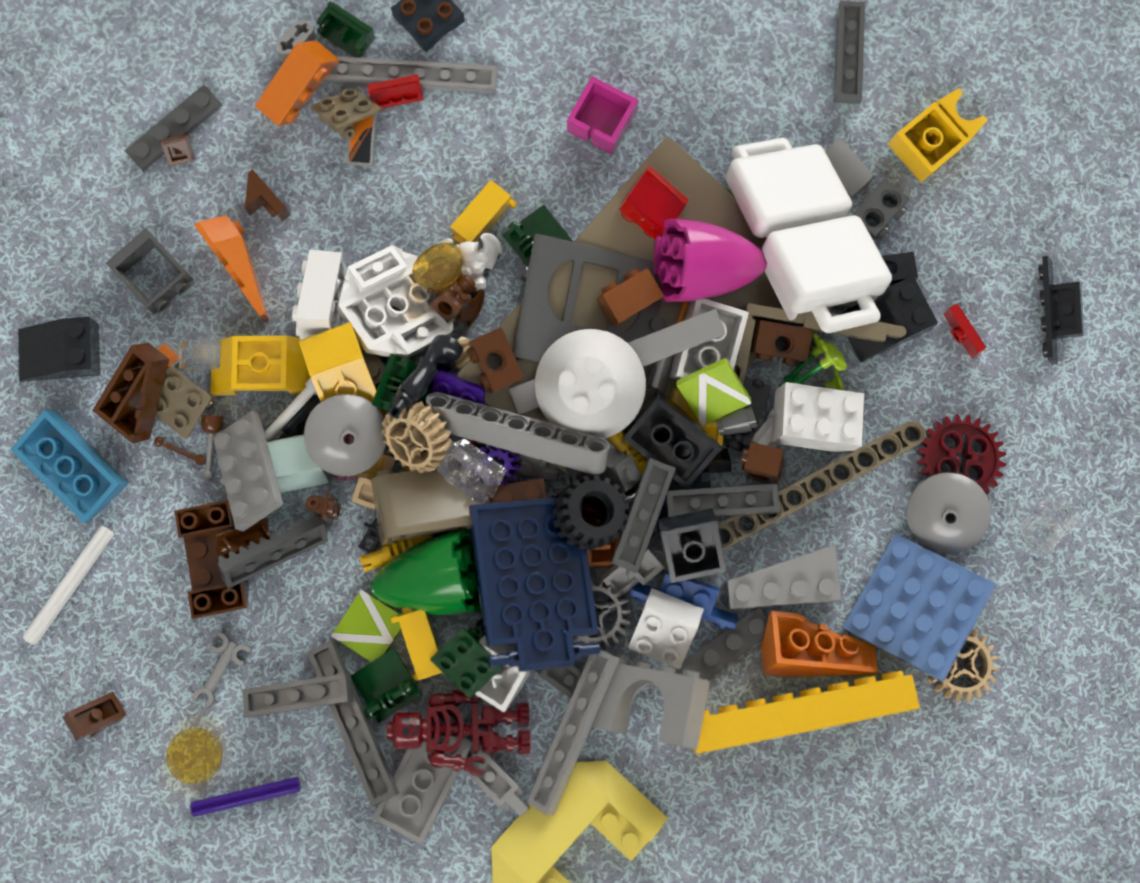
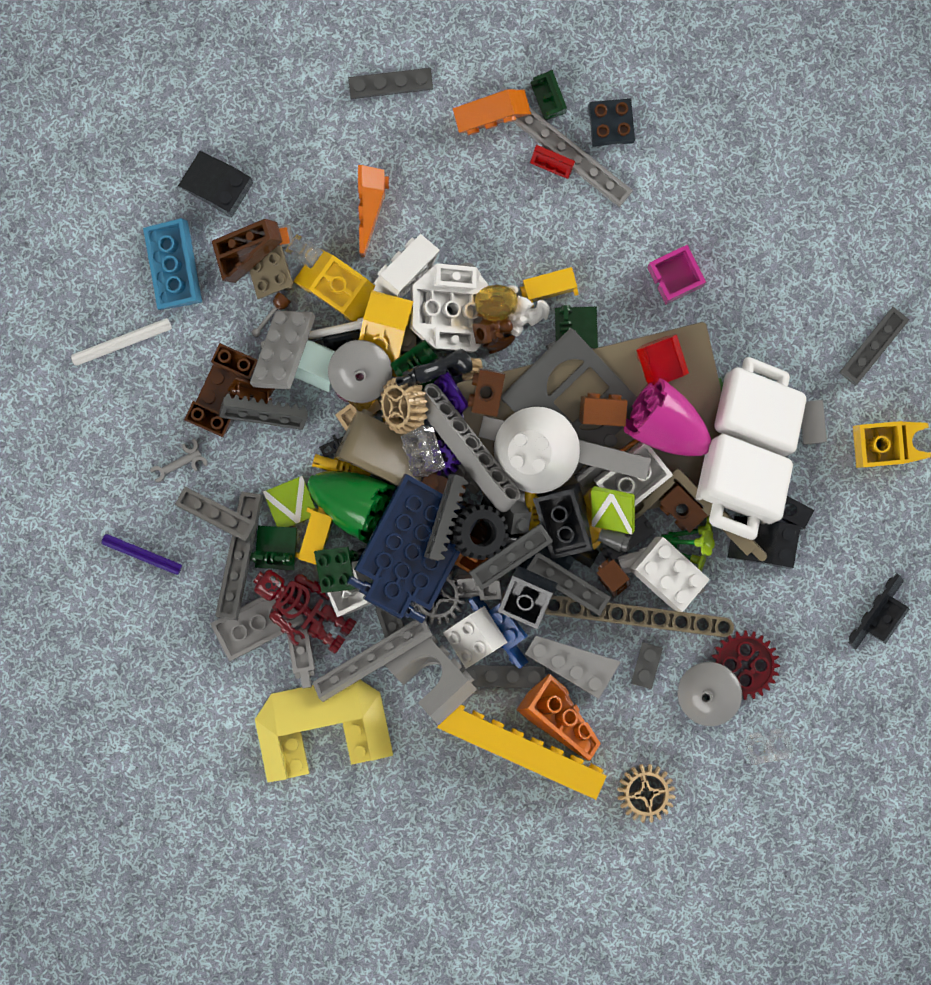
camera: 35 degrees right, 5 degrees up
reddish brown slope [62,692,126,741] -> none
dark grey window [106,228,194,314] -> none
reddish brown hinge [154,436,206,465] -> none
tile [161,134,195,167] -> none
clear yellow tile [166,728,223,784] -> none
reddish brown slope [245,169,290,221] -> none
light grey beam [275,20,316,62] -> none
reddish brown hinge [306,491,341,525] -> none
dark tan hinge [310,87,382,139] -> none
slope [346,113,378,166] -> none
medium blue plate [842,534,996,683] -> none
dark grey brick [851,178,909,241] -> none
red plate [943,304,986,359] -> none
none -> dark grey gear [424,474,468,561]
none -> dark grey plate [631,642,663,689]

